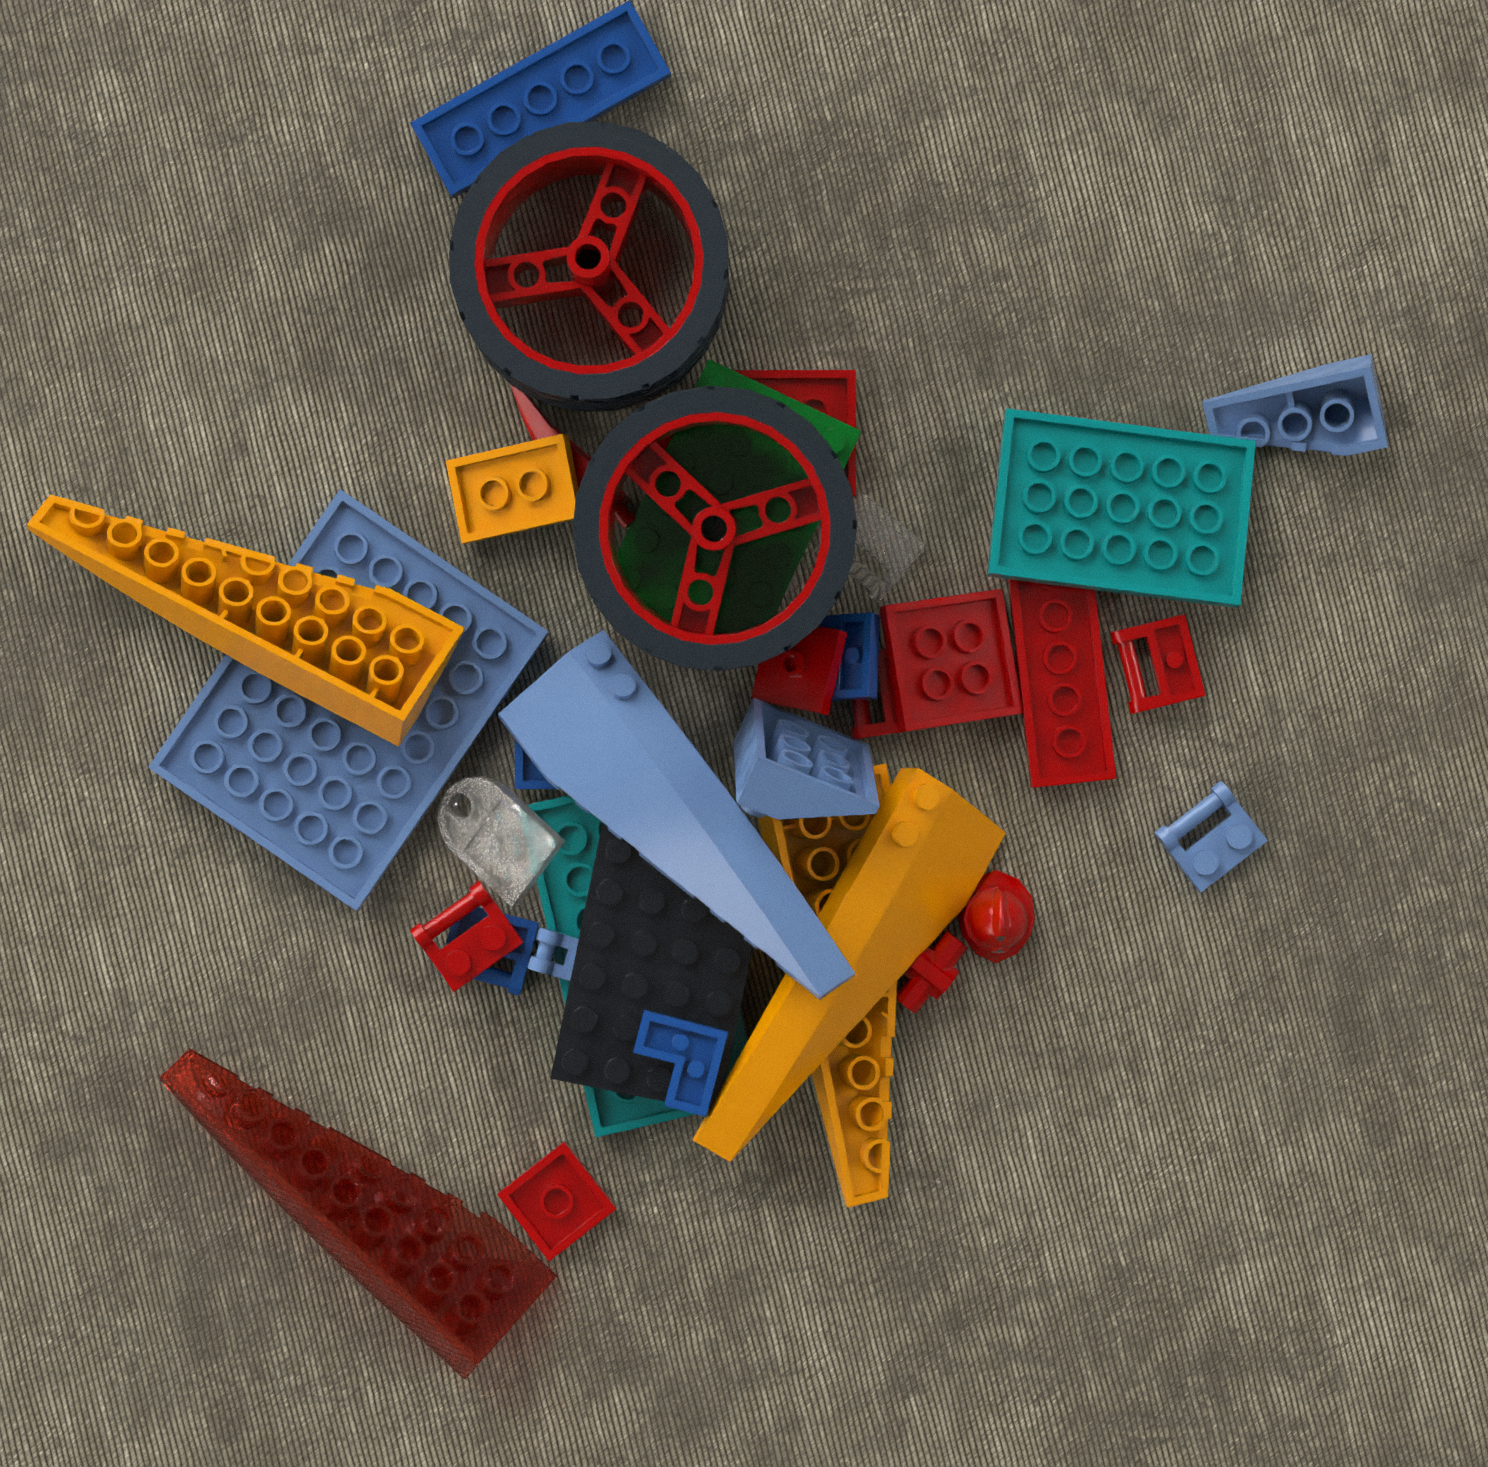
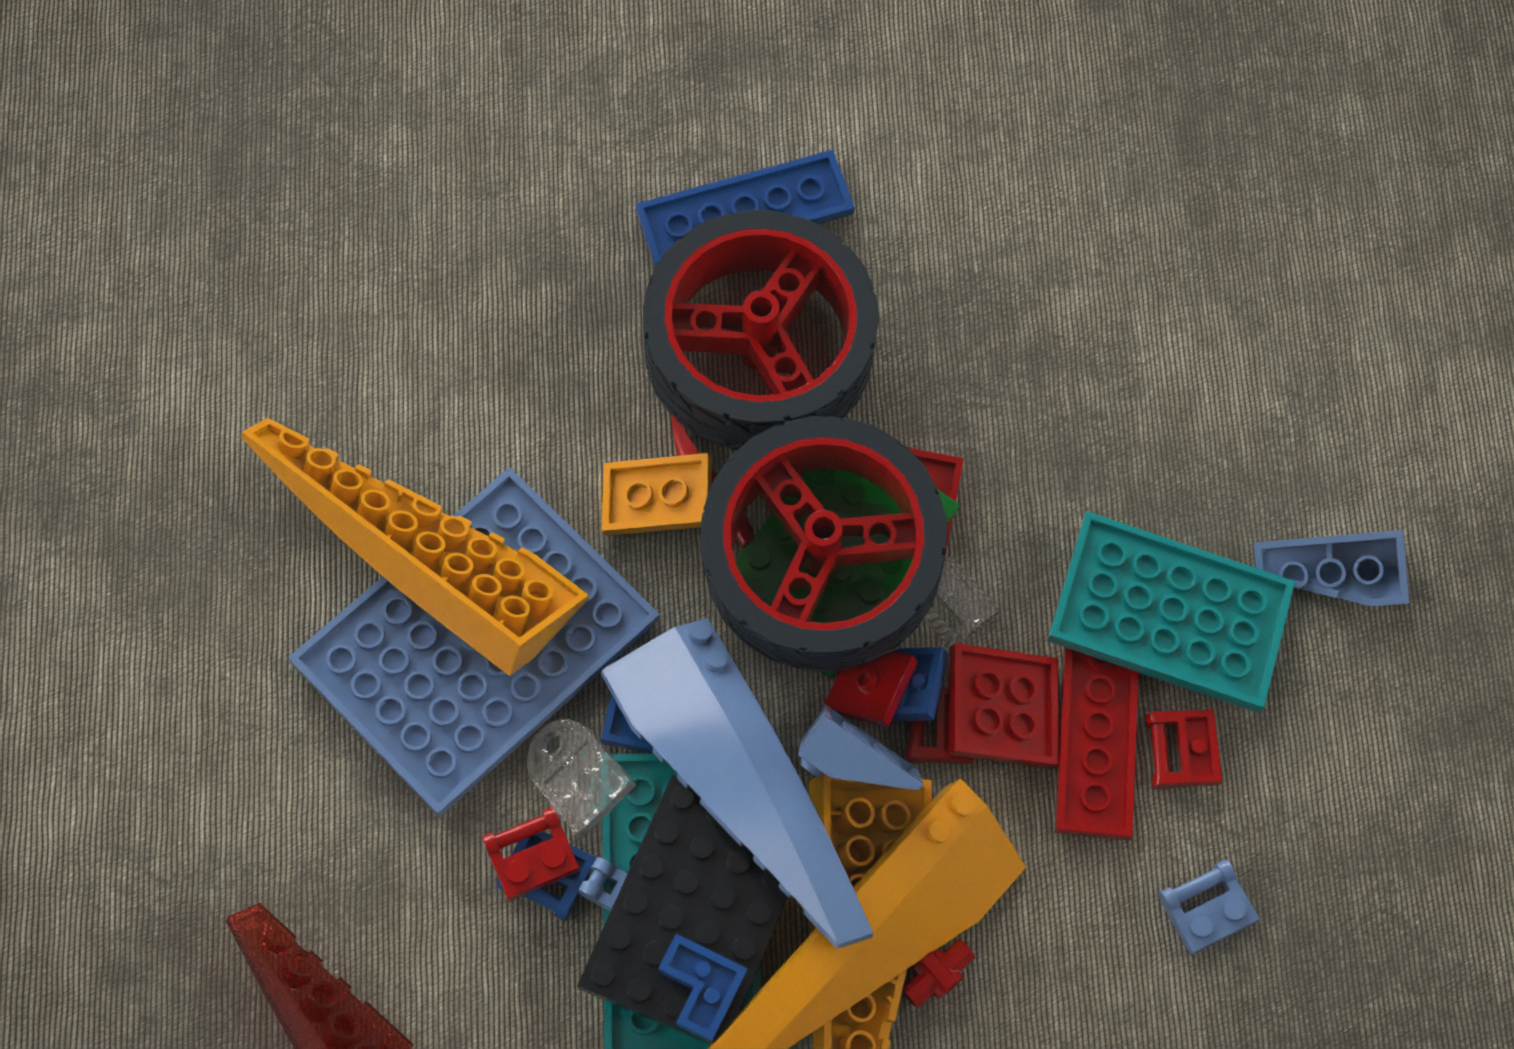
camera: 10 degrees right, 20 degrees down
red piece [957,869,1035,963] -> none

